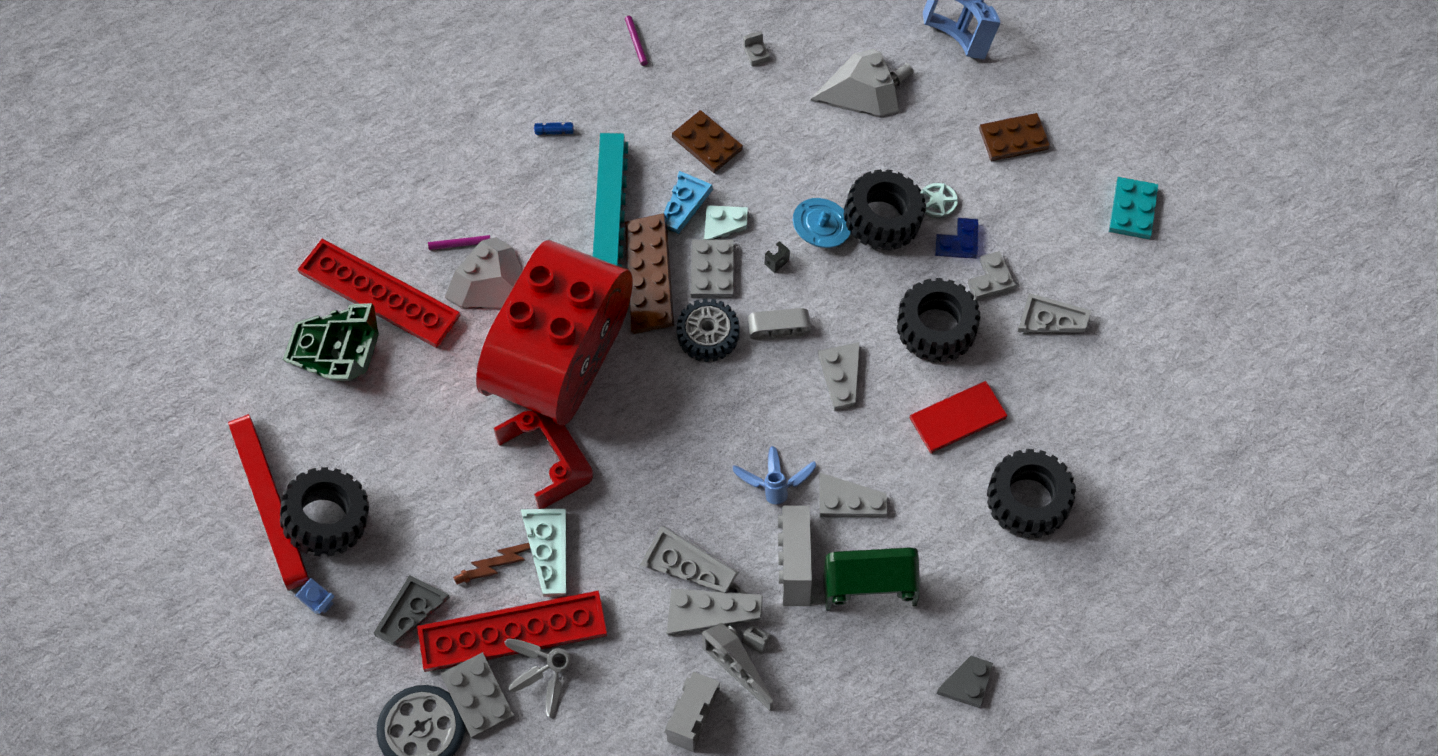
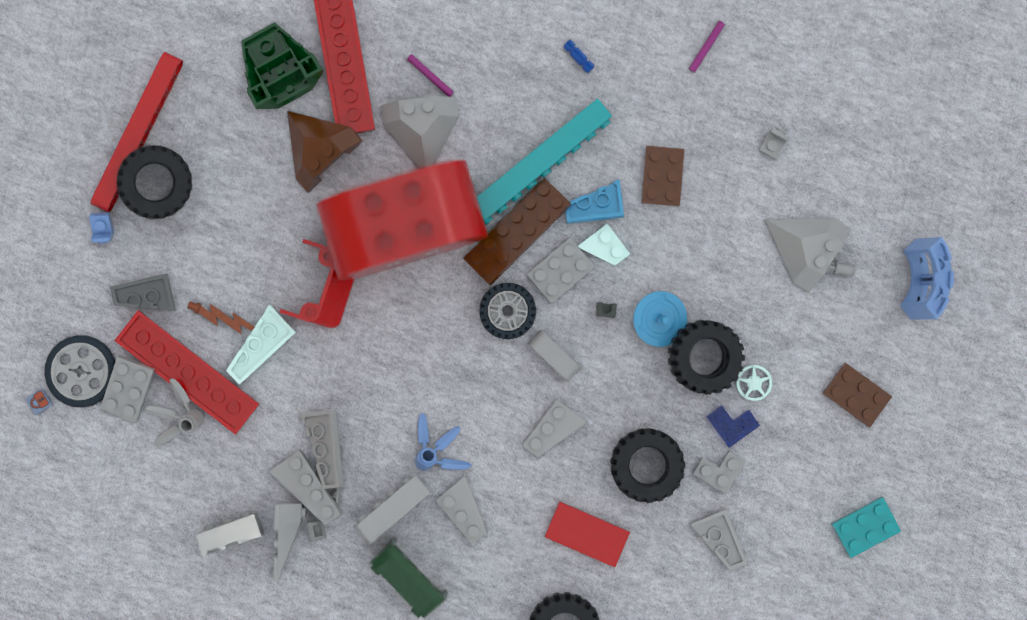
camera: 50 degrees right, 25 degrees up
none -> reddish brown wedge [287,111,363,193]

